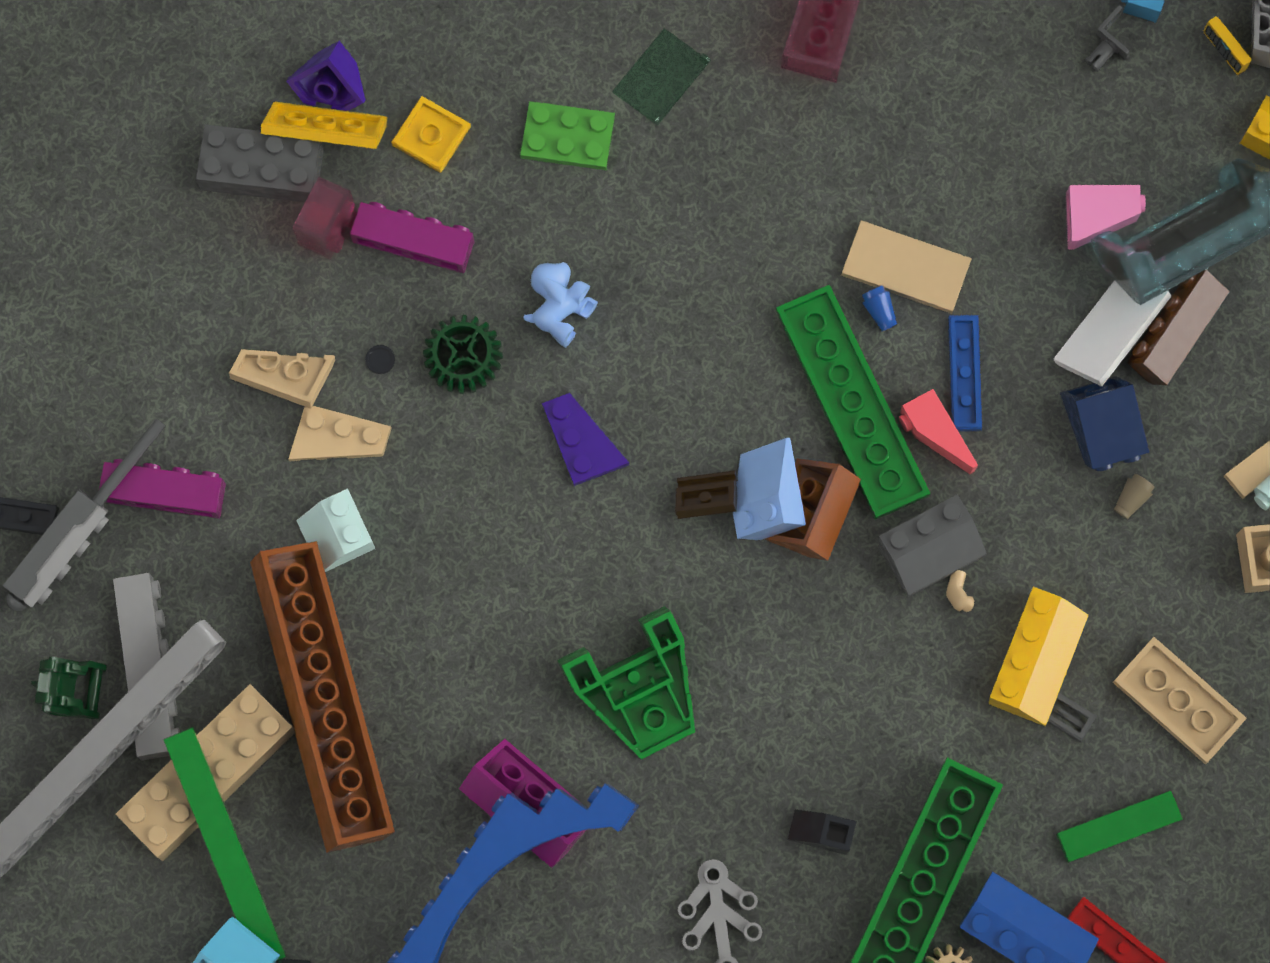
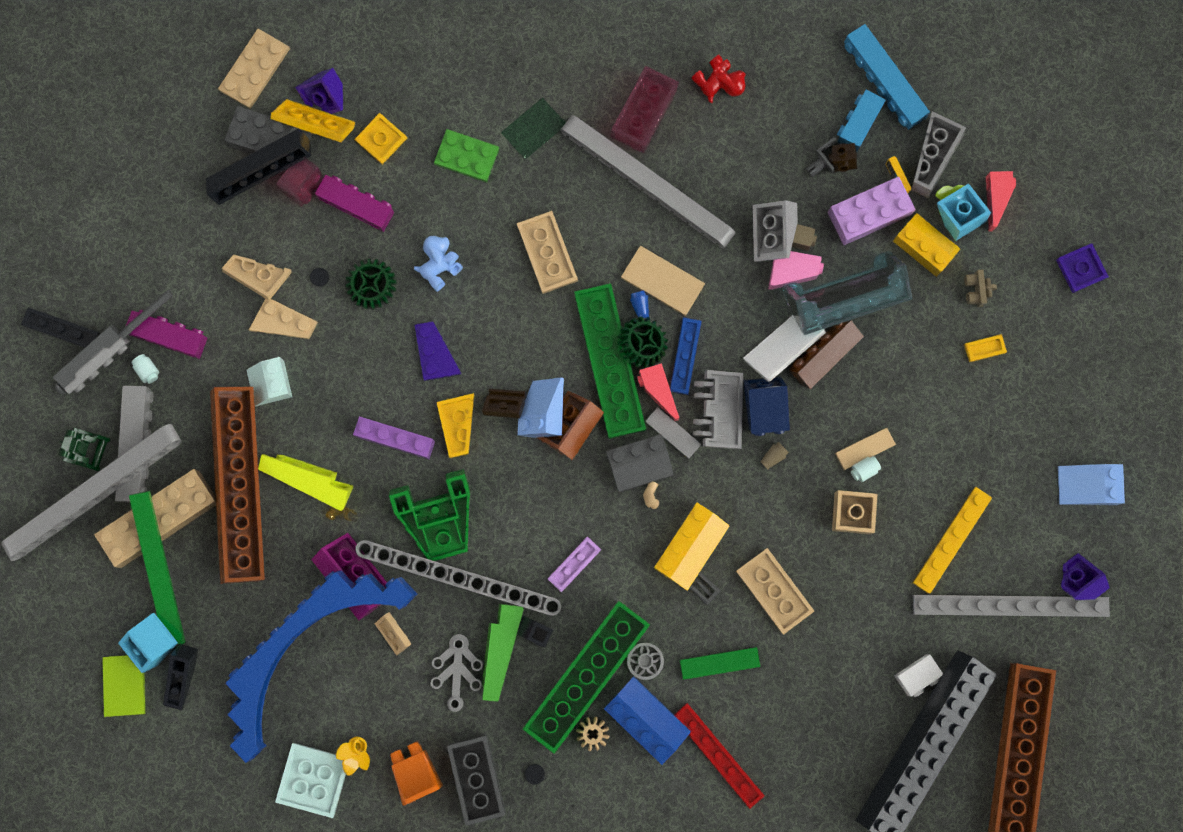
camera: 10 degrees right, 5 degrees up
none -> light aqua brick [131,354,159,384]
none -> black brick [206,128,312,205]
none -> tan plate [218,29,290,109]
none -> neon yellow wedge [258,454,353,511]
none -> clear yellow arm [326,507,357,521]
none -> medium lavender brick [353,416,435,460]
none -> light grey beam [356,540,561,616]
none -> tan plate [374,612,411,655]
none -> yellow wing [437,393,474,458]
none -> bright green wedge [482,604,524,701]
none -> tan plate [517,211,578,294]
none -> lavender tile [548,537,601,592]
none -> light grey beam [560,115,735,249]
none -> dark green gear [617,316,668,368]
none -> light grey wheel [627,643,664,680]
none -> light grey tile [645,407,701,459]
none -> light grey hinge [693,370,743,449]
none -> light grey slope [753,200,798,262]
none -> dark tan brick [792,224,817,251]
none -> lavender brick [827,177,915,245]
none -> dark brown brick [829,143,858,172]

